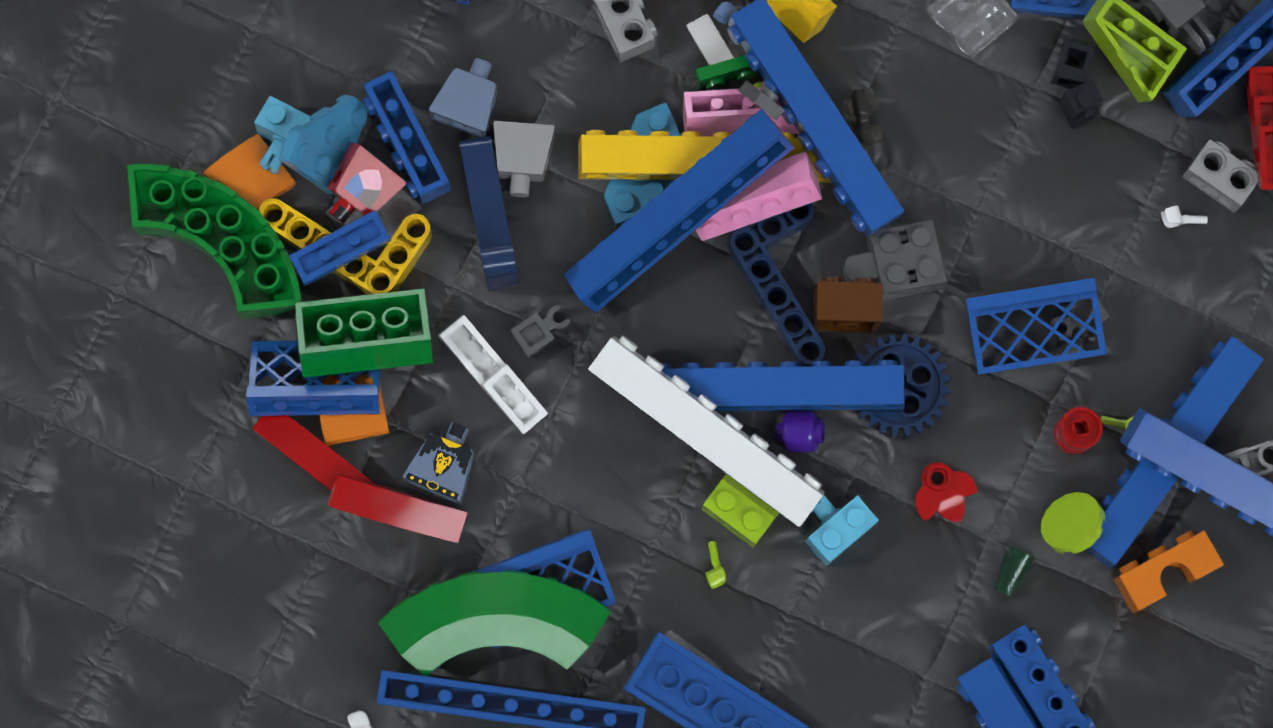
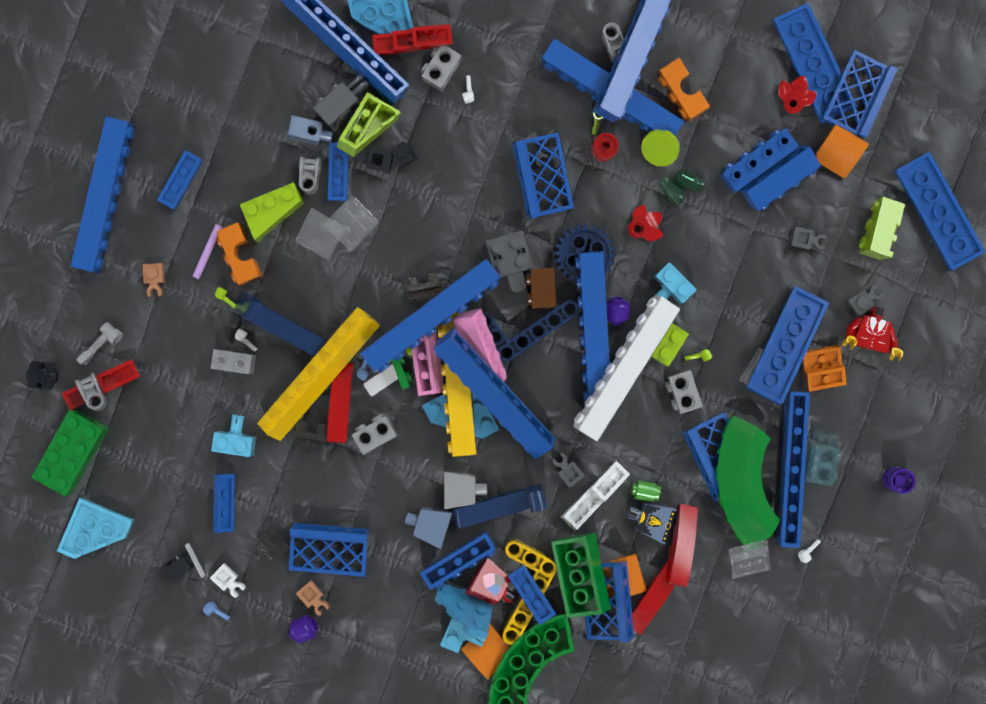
camera: 85 degrees left, 10 degrees up
dark grey plate [738,81,784,120] -> none
none -> bright green brick [631,480,661,502]
none -> clear green cone [659,177,686,206]
none -> light grey brick [665,370,703,414]
none -> clear slope [728,540,770,579]

